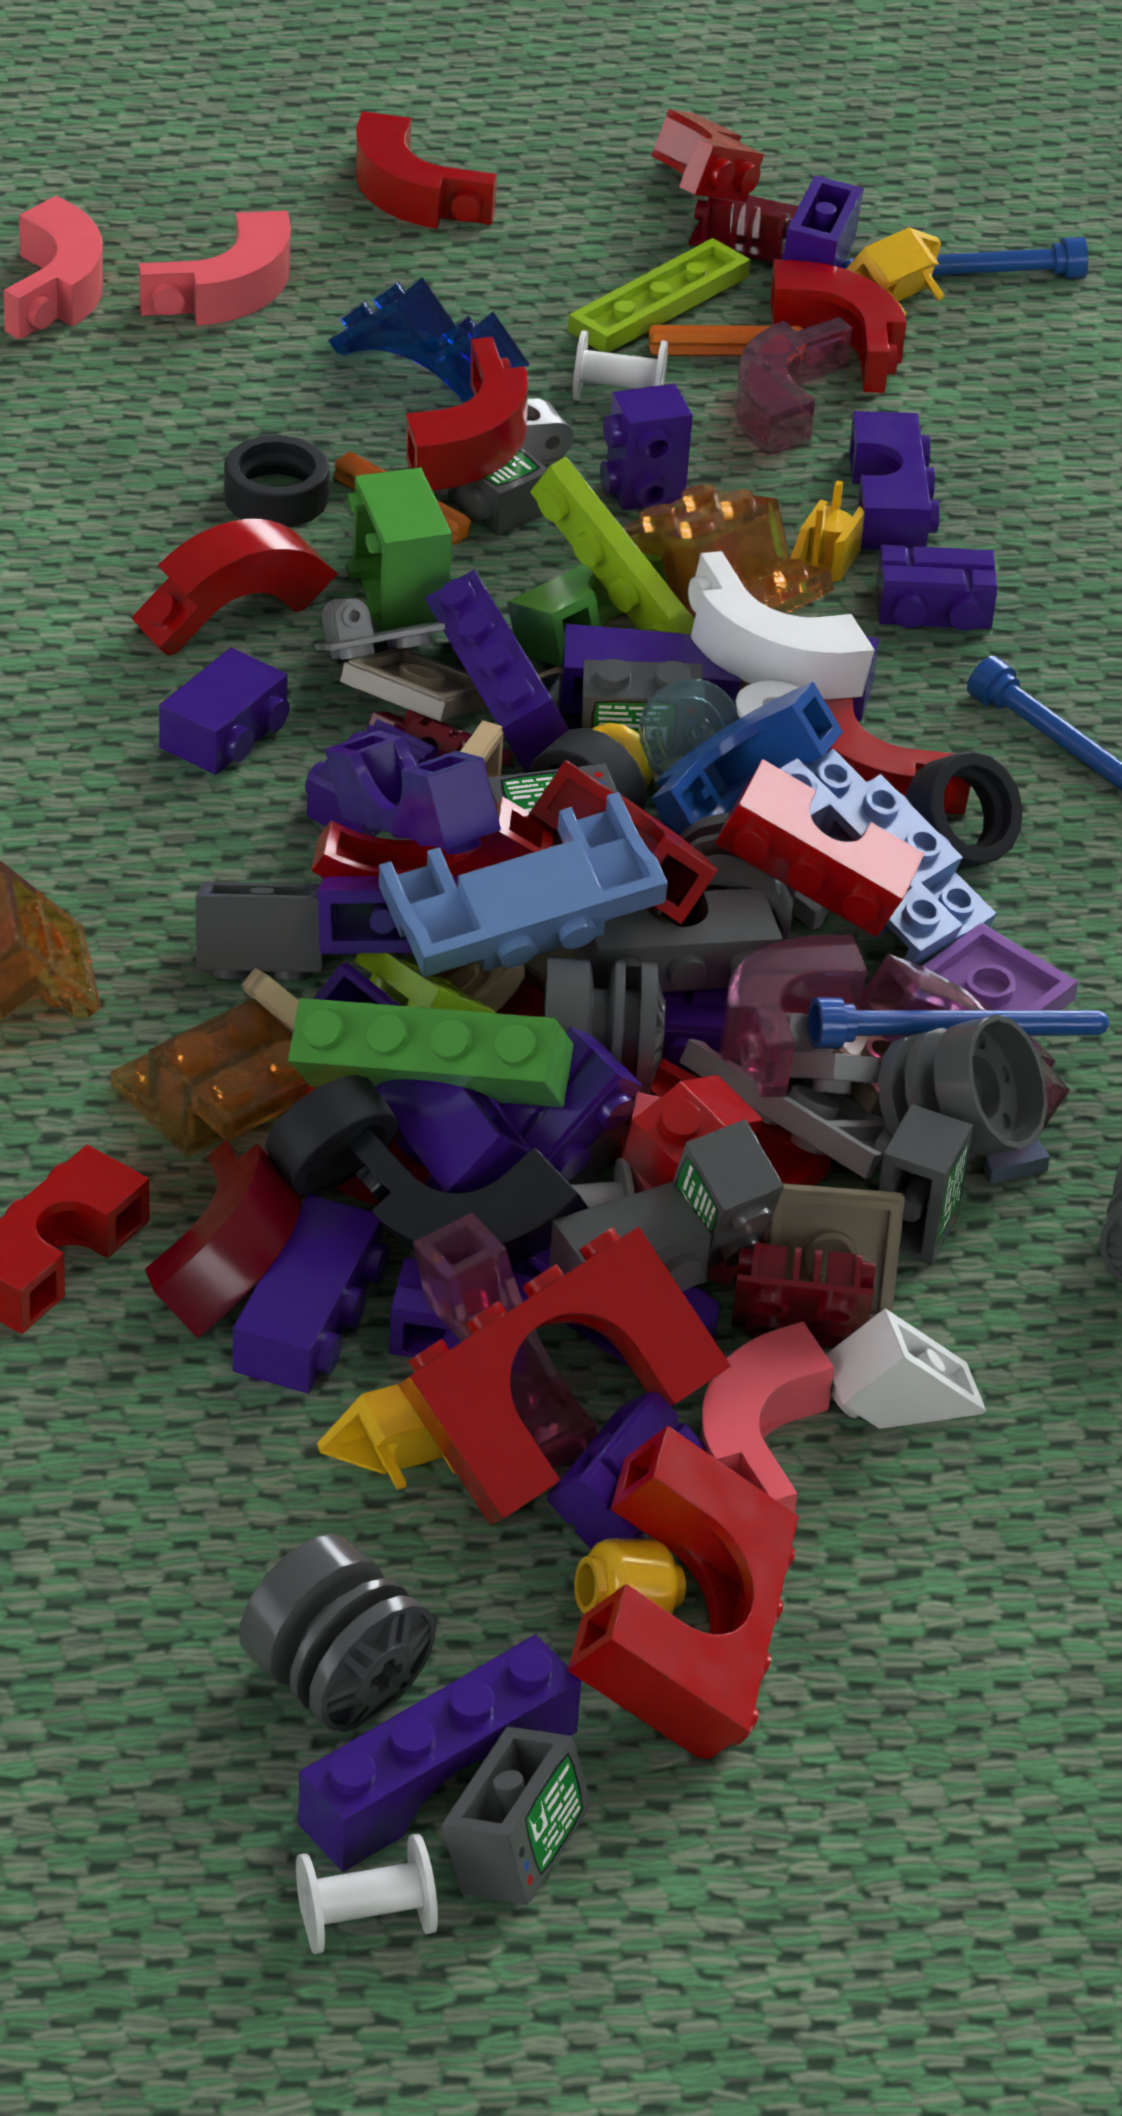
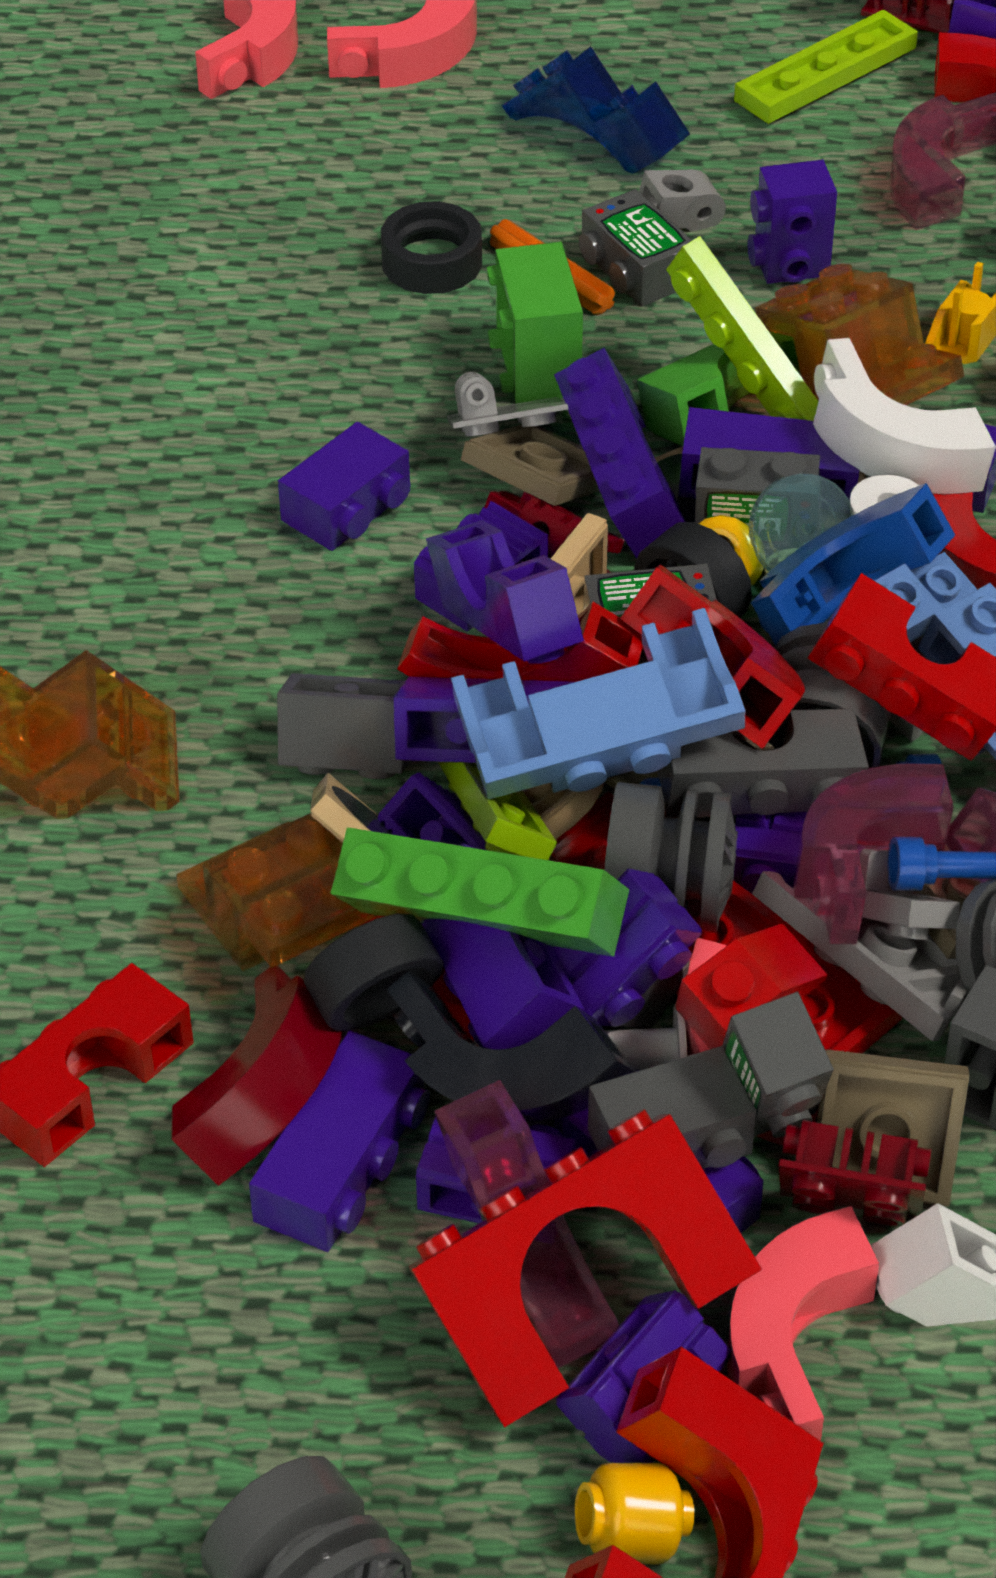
camera: 10 degrees right, 5 degrees up
red arch [131,519,338,656] -> none
yellow piece [317,1383,455,1490] -> none
red arch [406,337,528,490] -> none
white piece [573,330,668,401] -> none
orange axle [648,325,805,357] -> none

